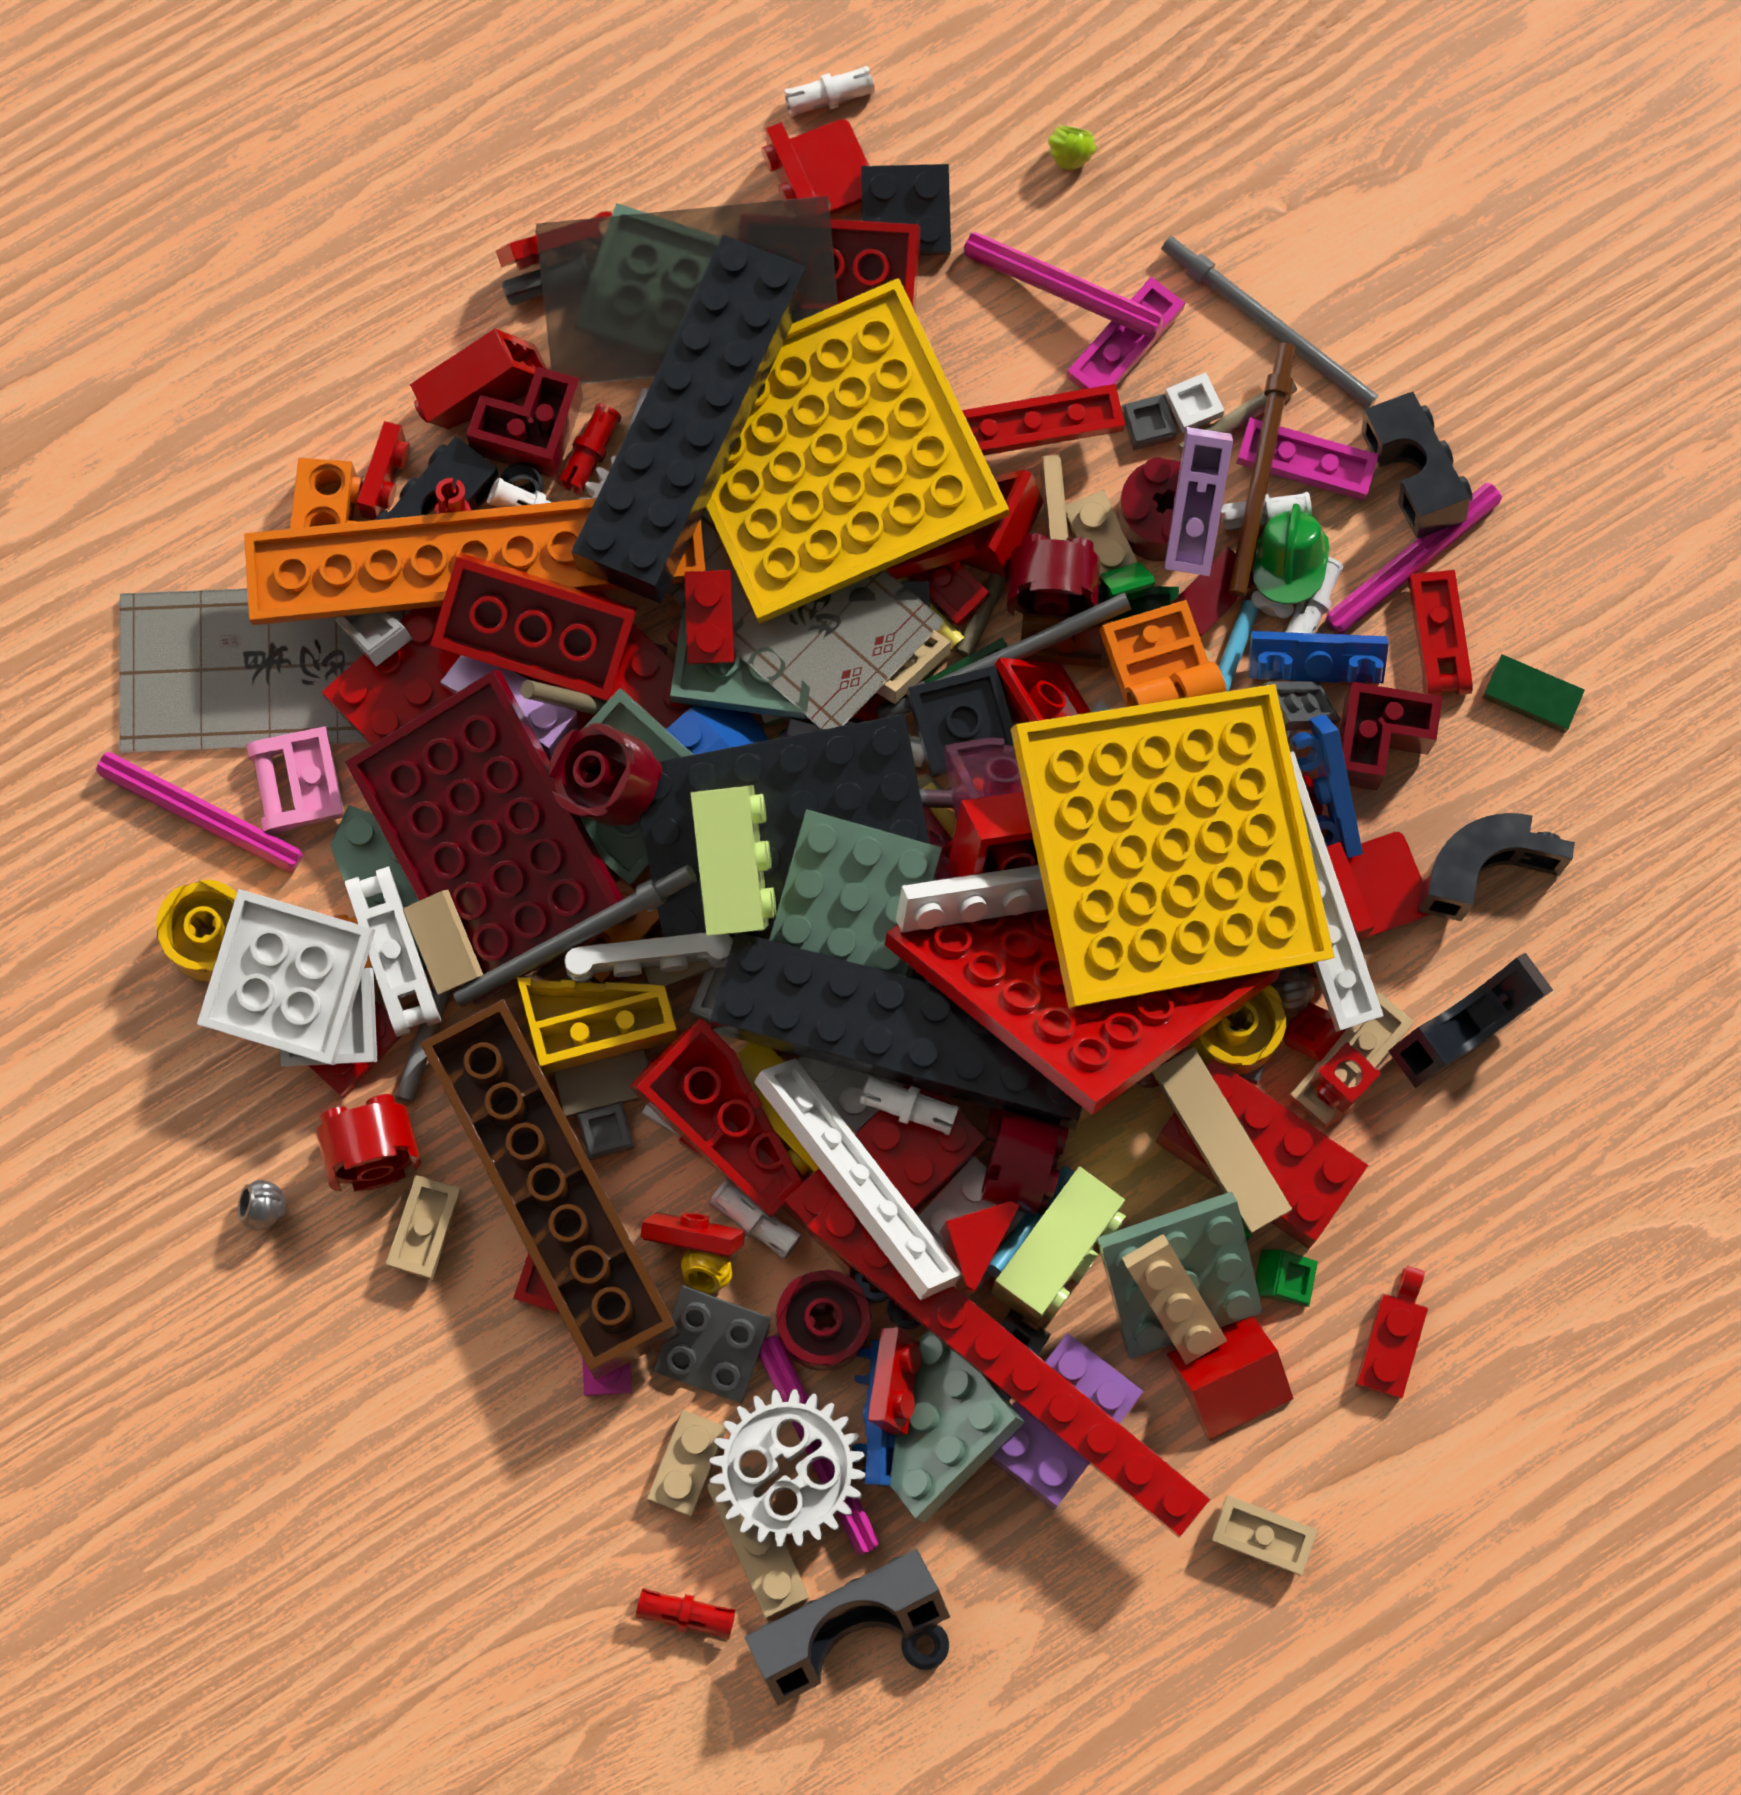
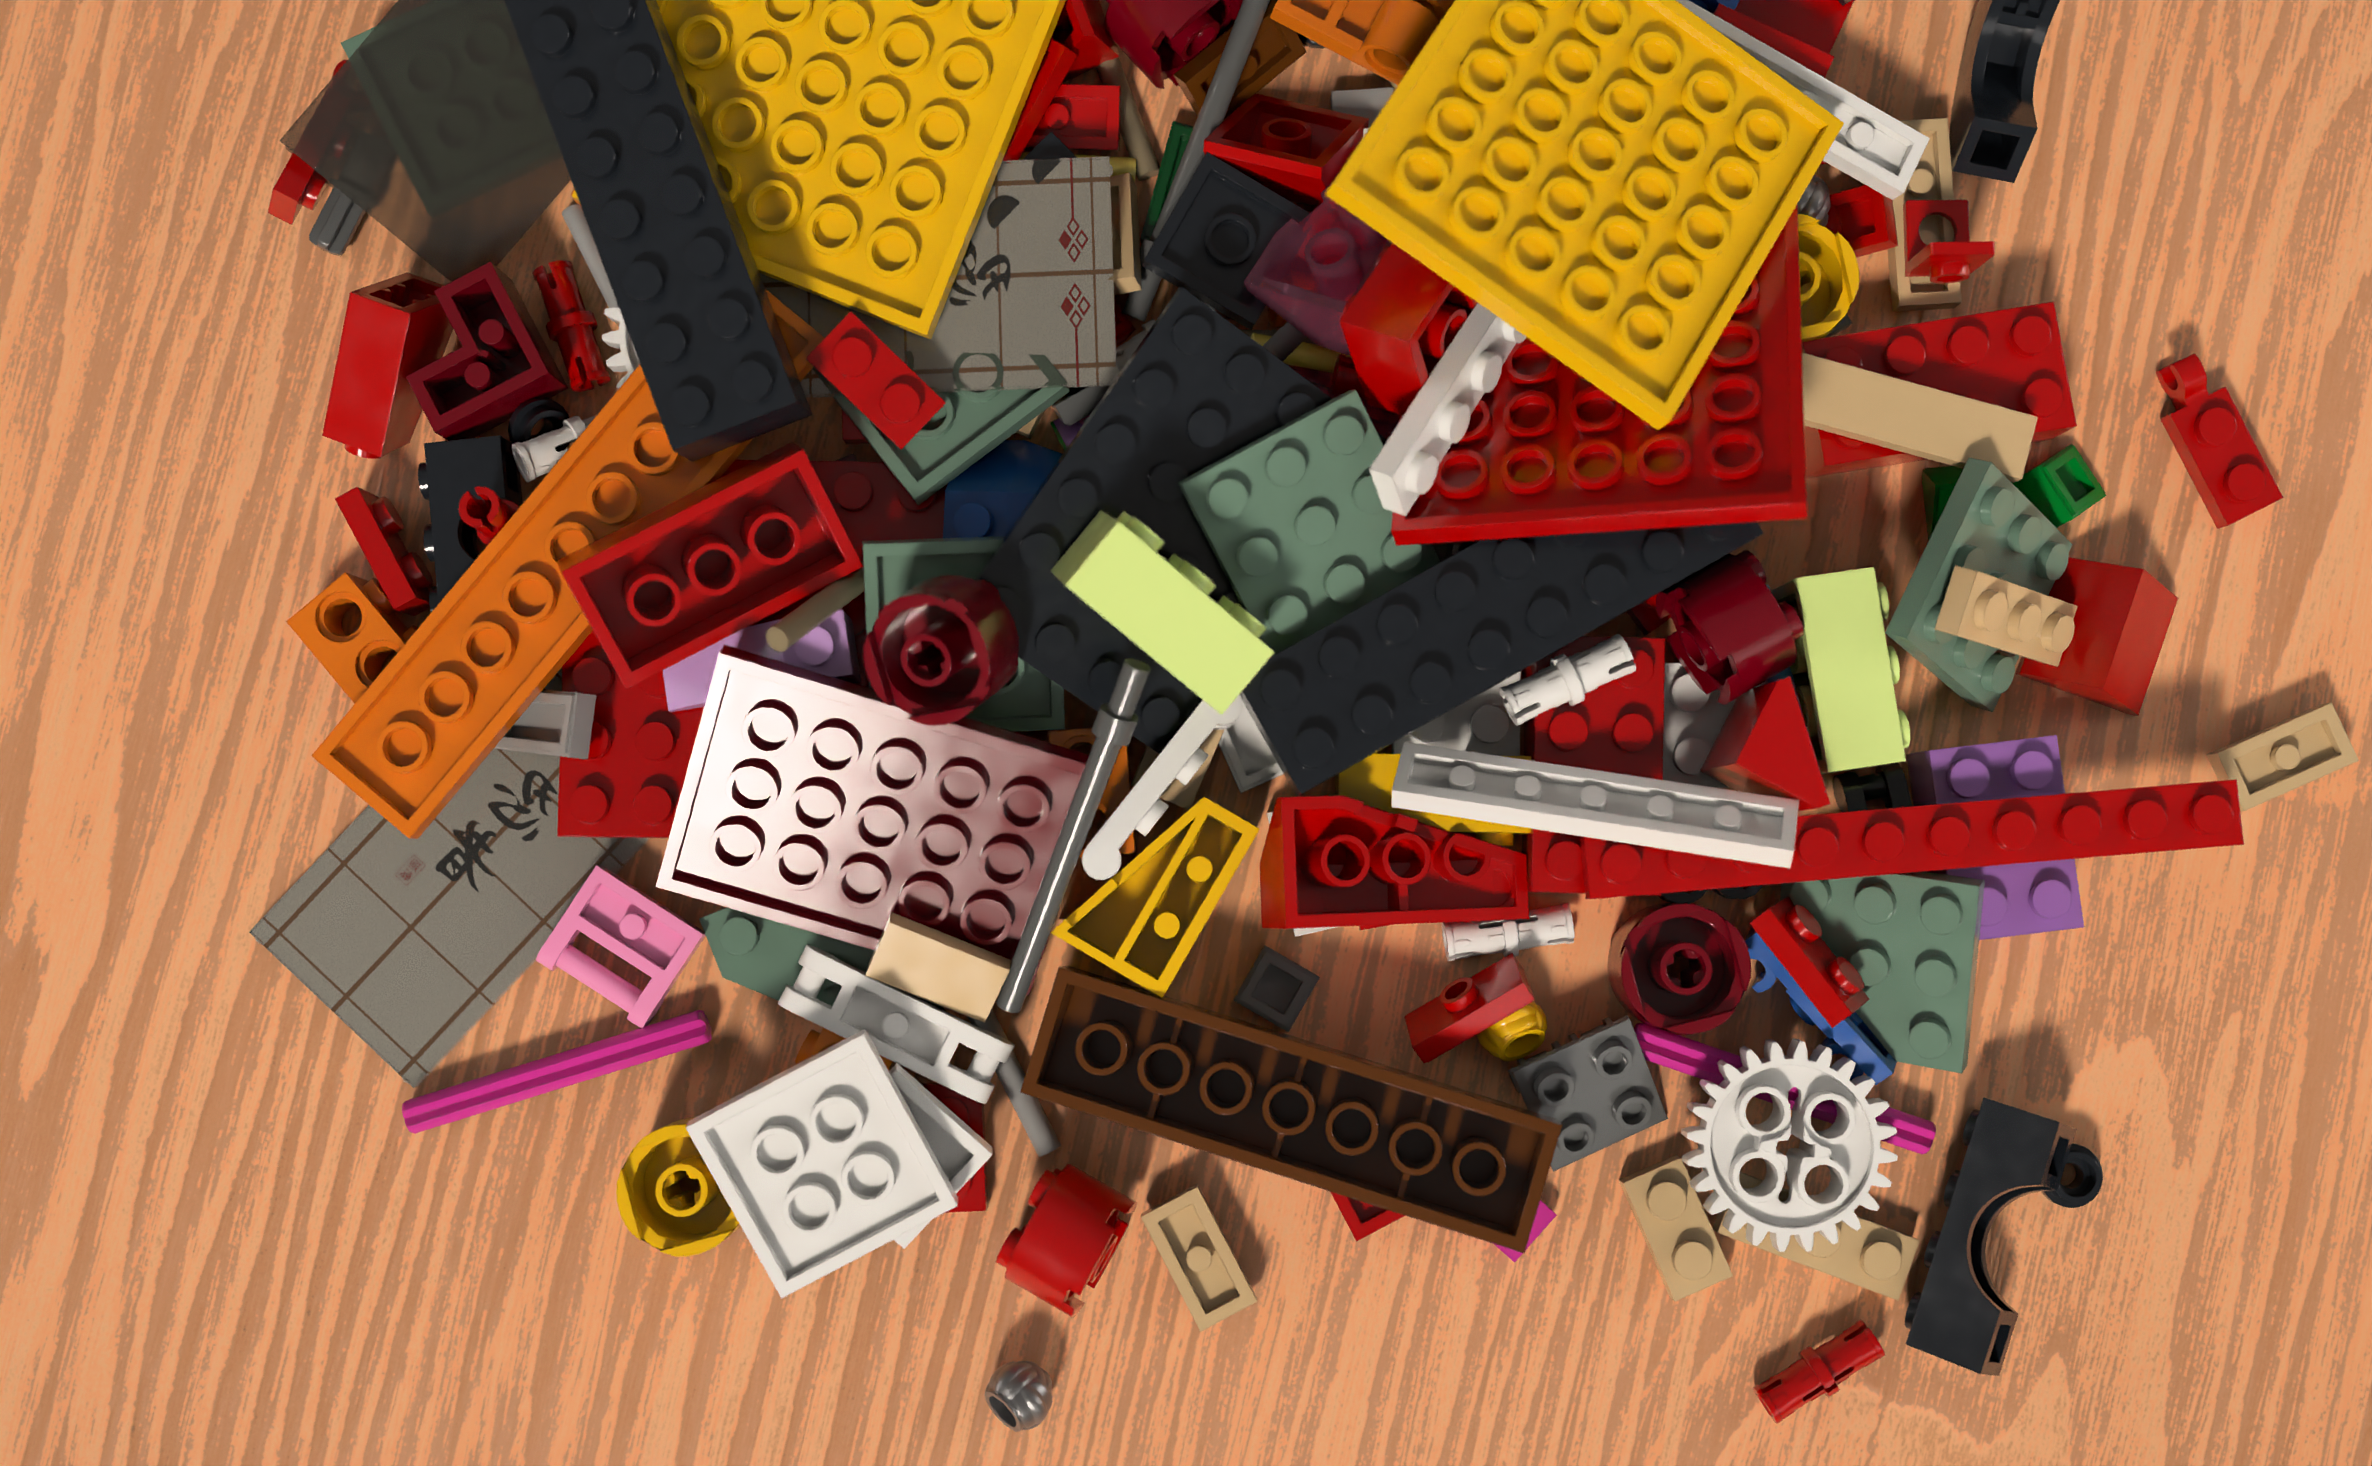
camera: 40 degrees left, 10 degrees up
dark tan tile [554,1049,648,1118] -> none

